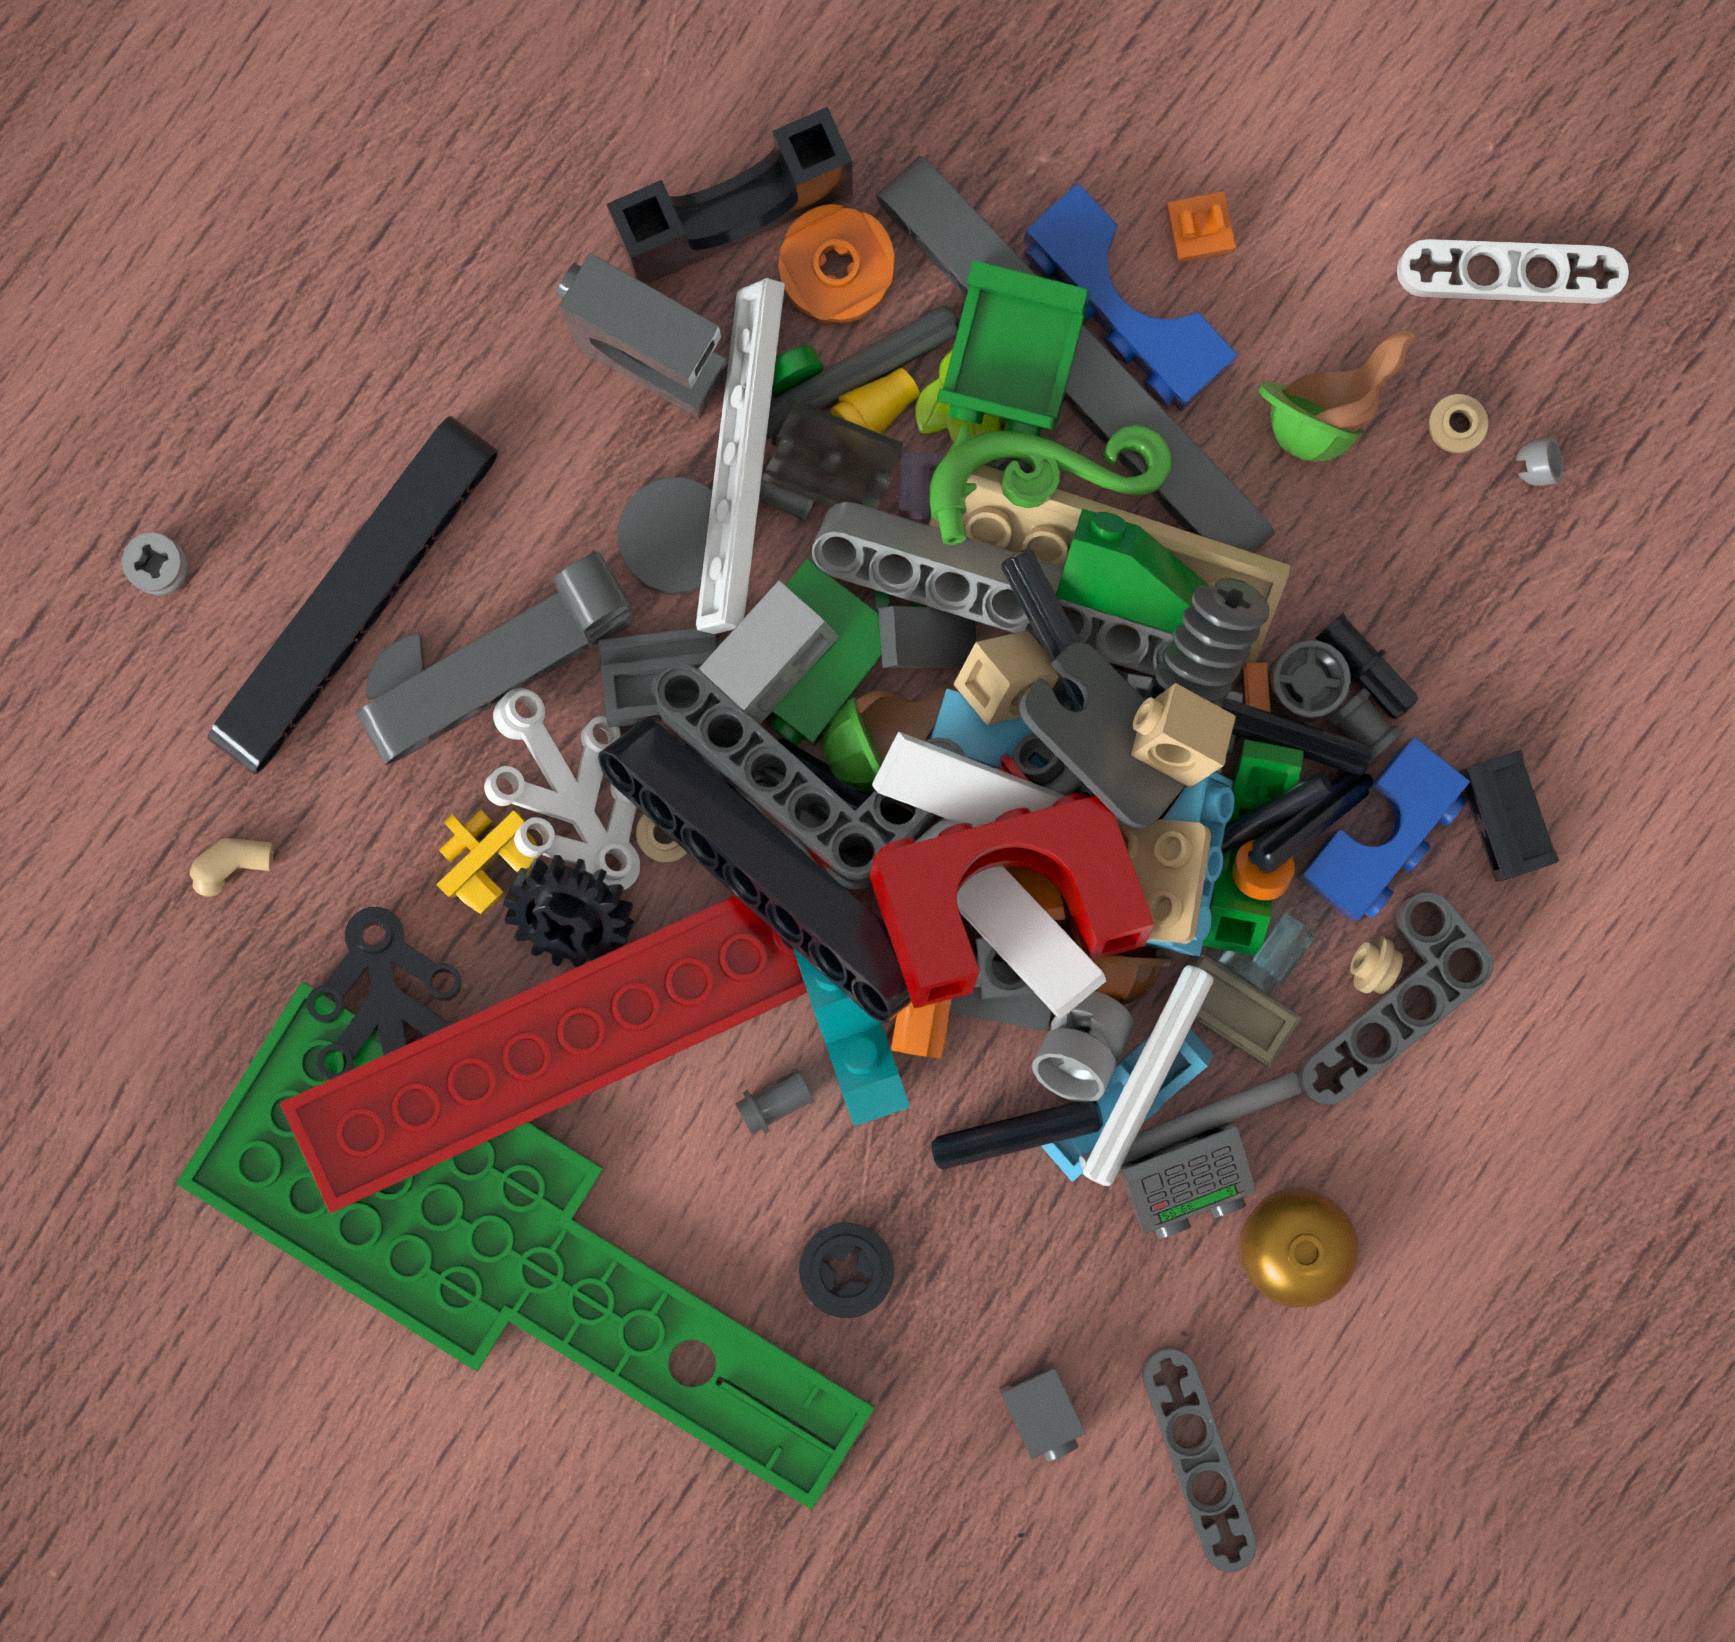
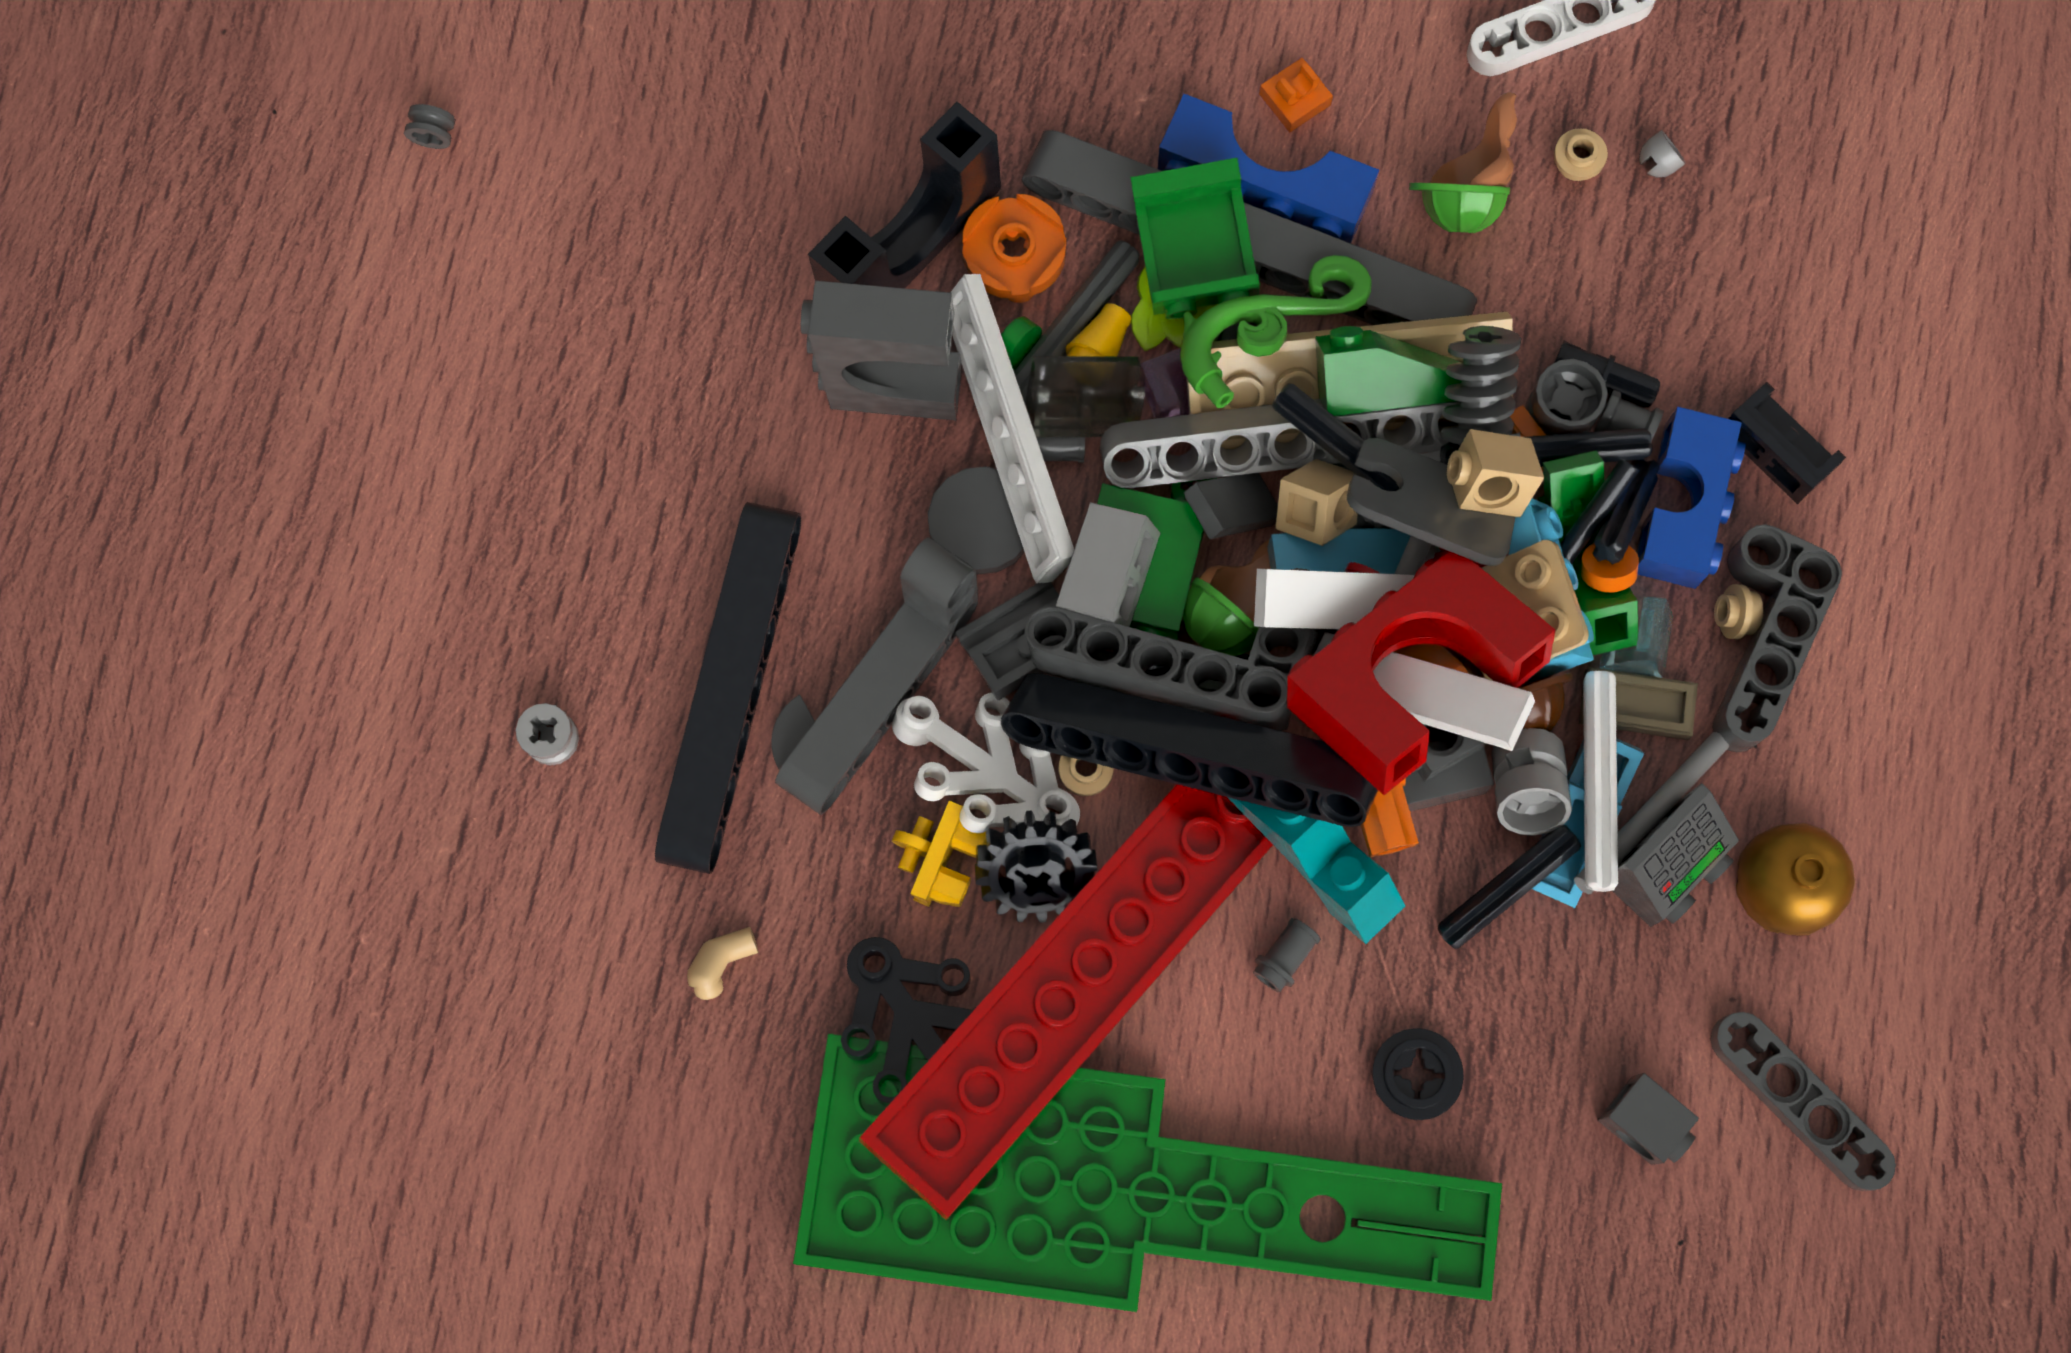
camera: 20 degrees left, 10 degrees down
dark grey hinge [1013,733,1064,786] -> none

